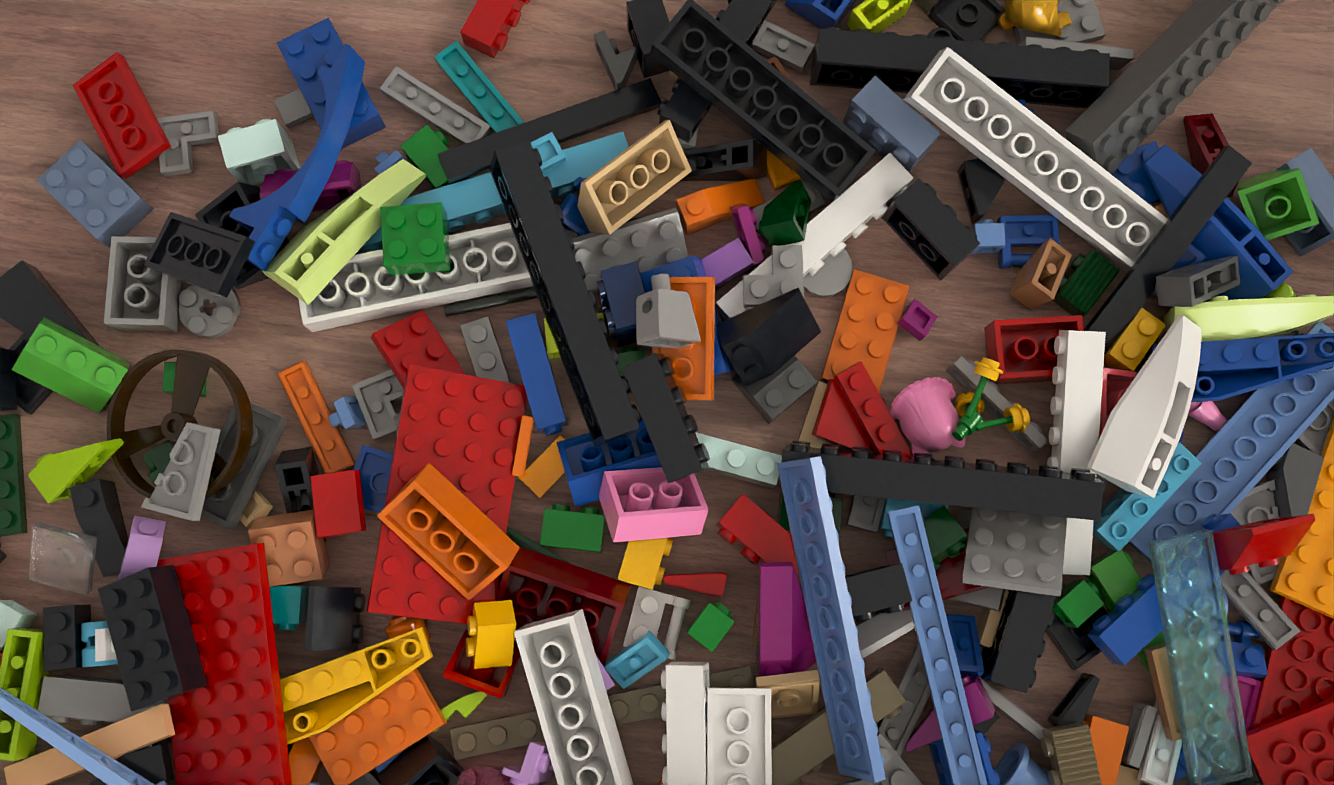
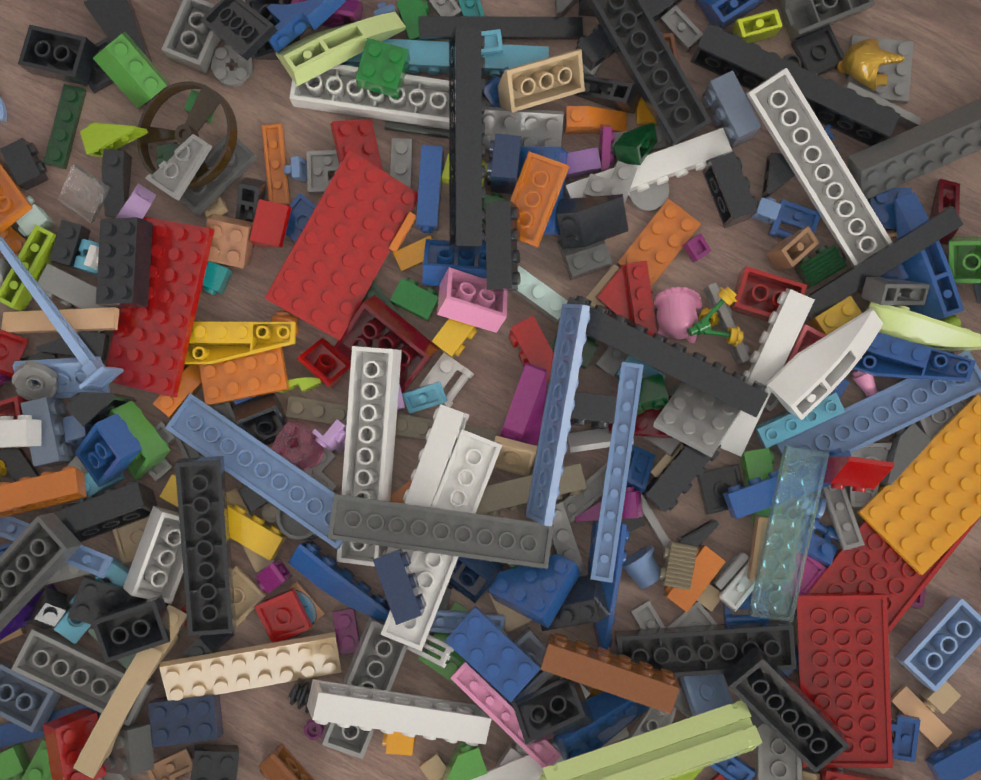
camera: 25 degrees right, 5 degrees up
black slope [305,586,365,651] -> none
orange slope [377,463,520,600] -> none
yellow brick [466,600,516,669] -> none
light grey torso [636,274,701,349] -> none
red slope [662,572,728,597] -> none
green brick [685,601,735,652] -> none
green brick [1052,580,1104,628] -> none

